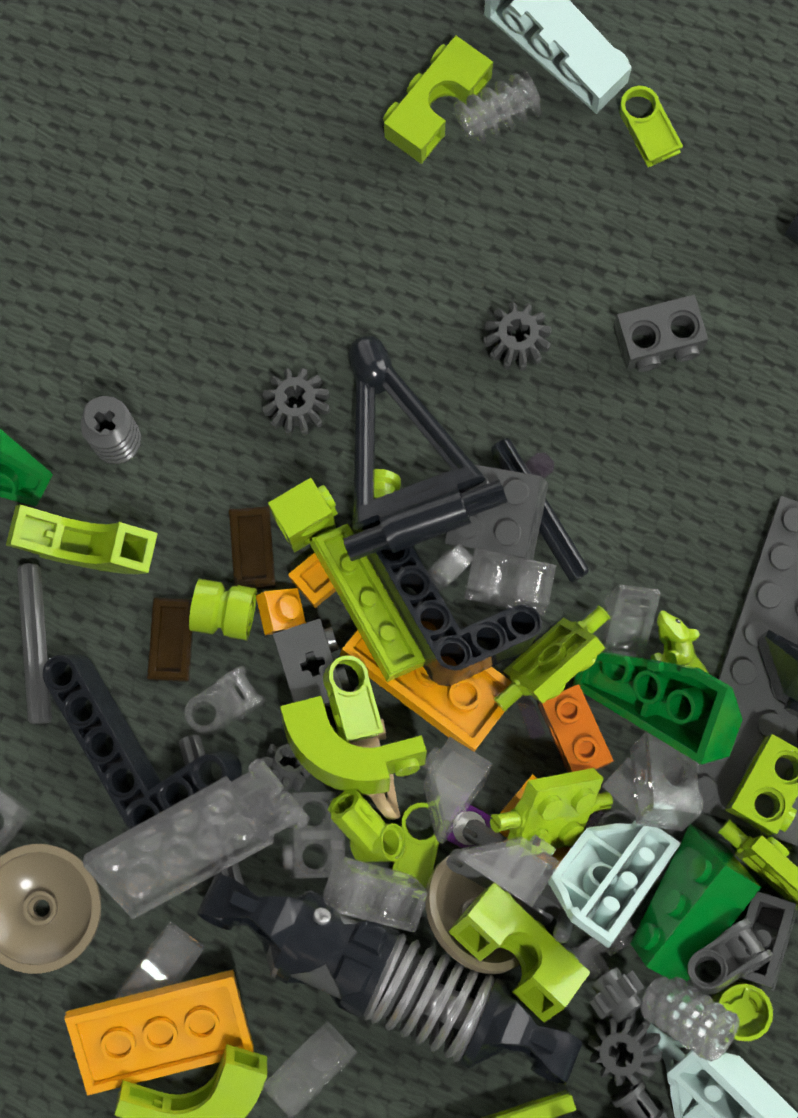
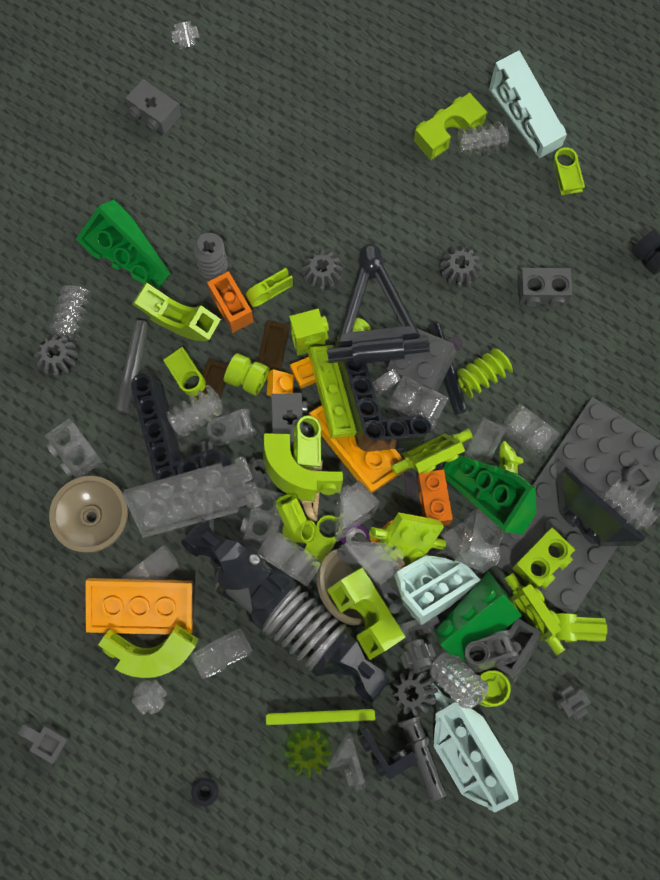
camera: 10 degrees right, 5 degrees down
none -> lime piece [163,347,206,396]
none -> clear piece [167,385,223,437]
none -> orange brick [207,271,254,333]
none -> lime piece [245,268,293,307]
none -> lime piece [457,348,513,399]
none -> clear brick [500,403,560,460]

